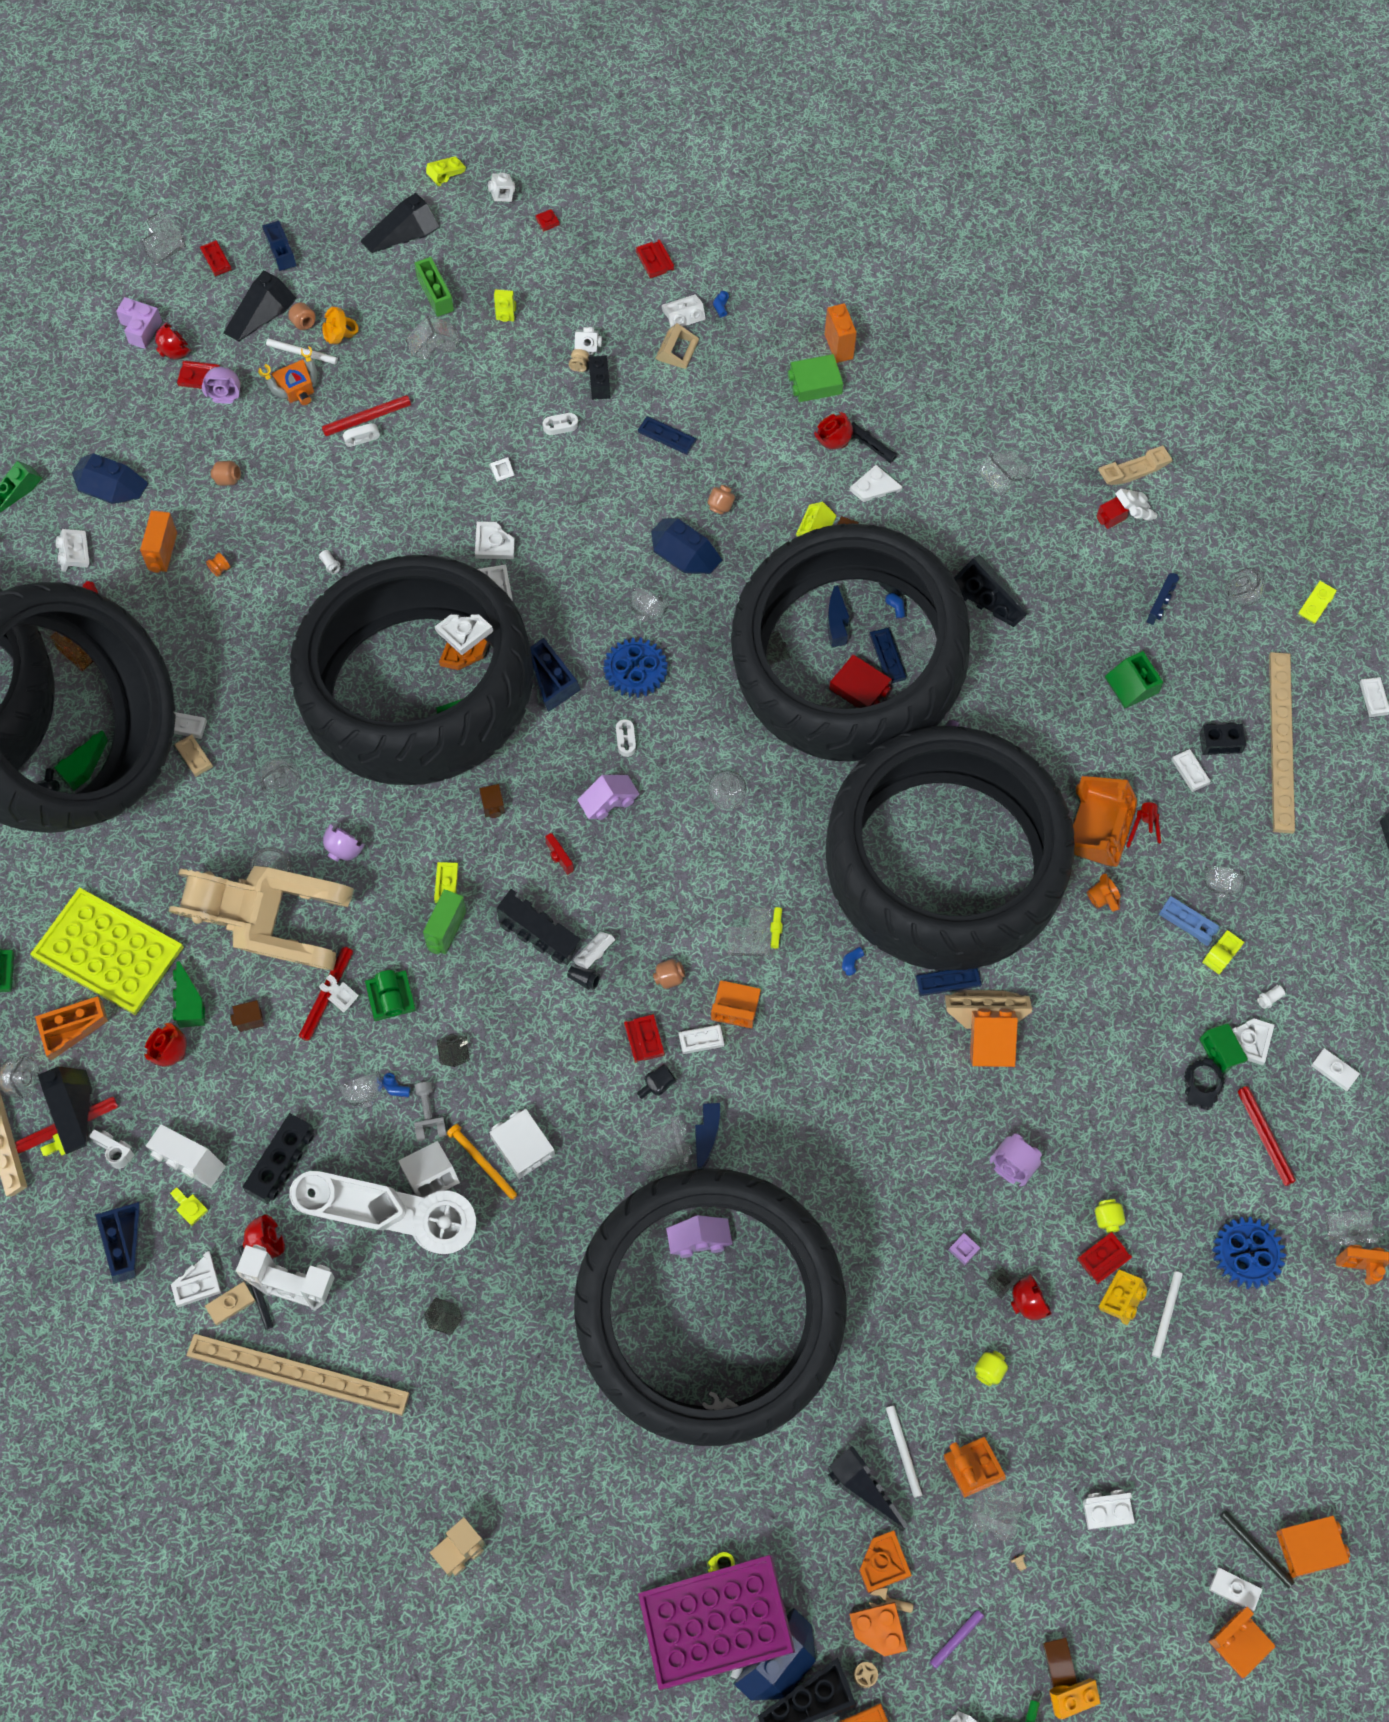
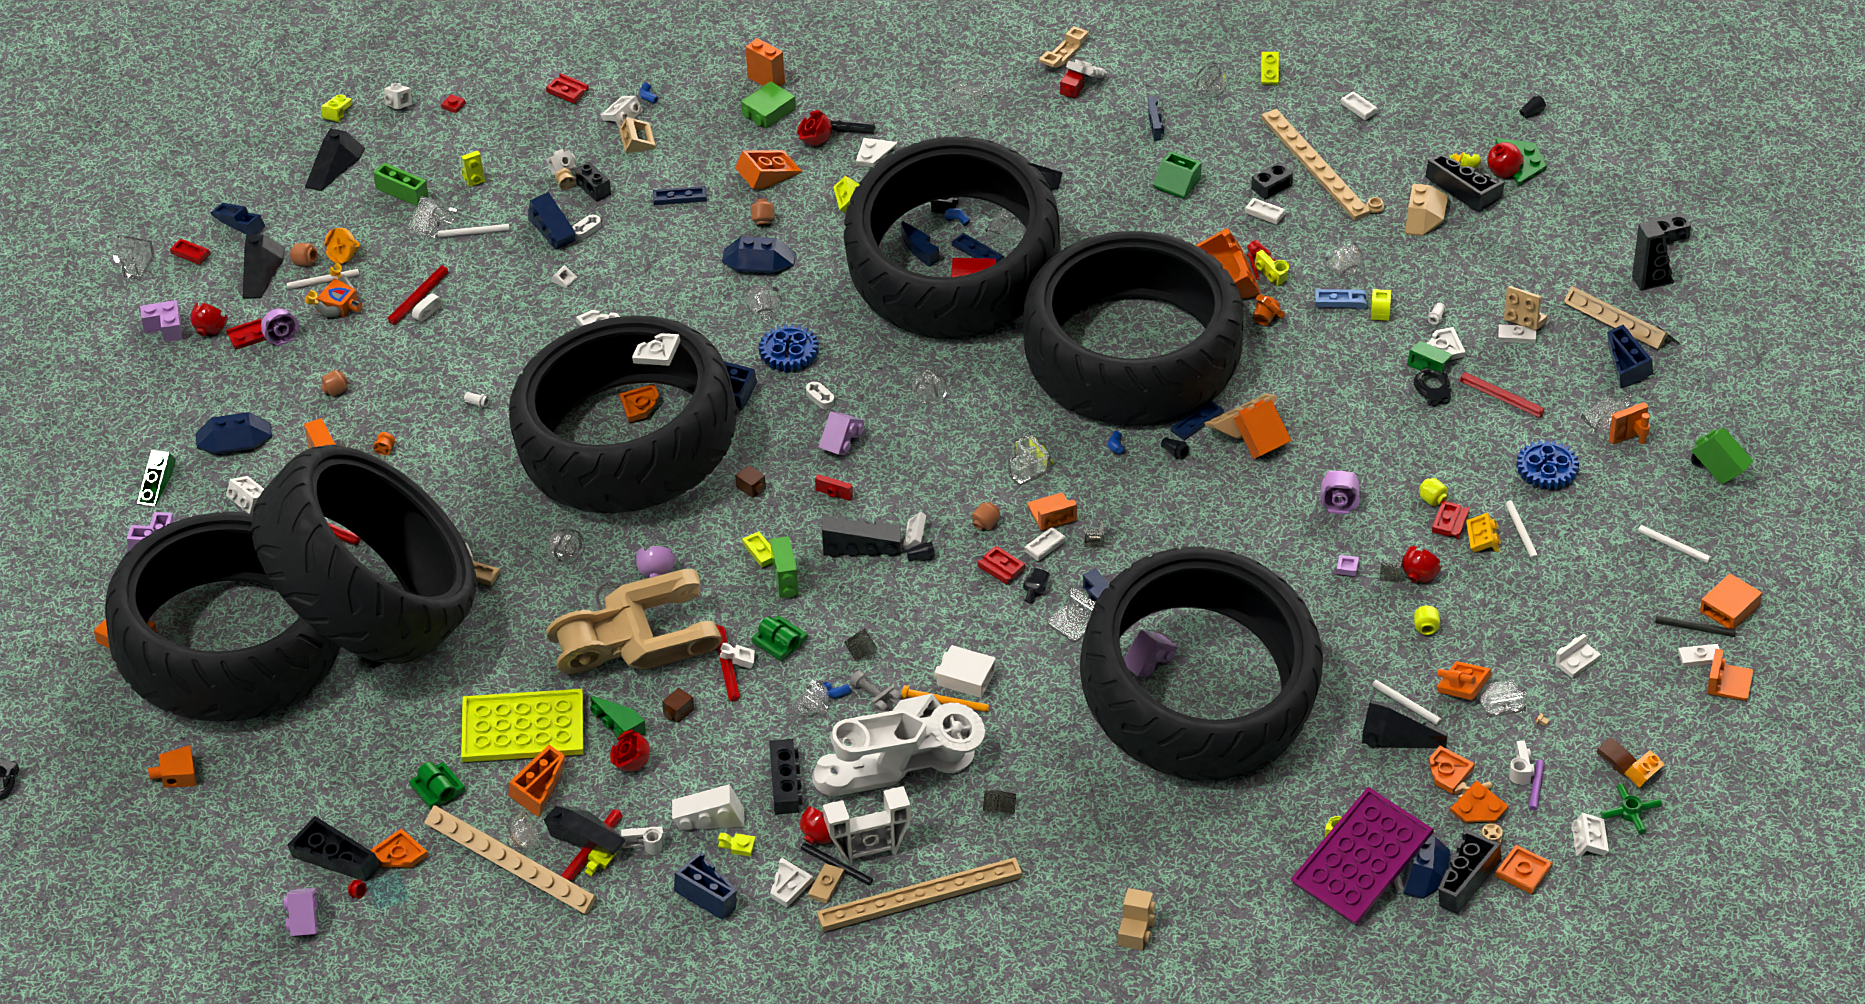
camera: 30 degrees left, 20 degrees down
none -> white bar [437,224,509,238]
none -> dark blue wedge [528,192,576,249]
none -> orange slope [735,150,802,189]
none -> clear smoke panel [1085,519,1104,547]
none -> black cone [1161,437,1189,459]
none -> neon yellow plate [1254,250,1289,286]
none -> tan plate [1366,197,1384,213]
none -> tan wedge [1405,184,1448,236]
none -> tan bracket [1504,286,1548,330]
none -> white plate [1509,741,1534,784]
none -> white bar [1638,525,1711,564]

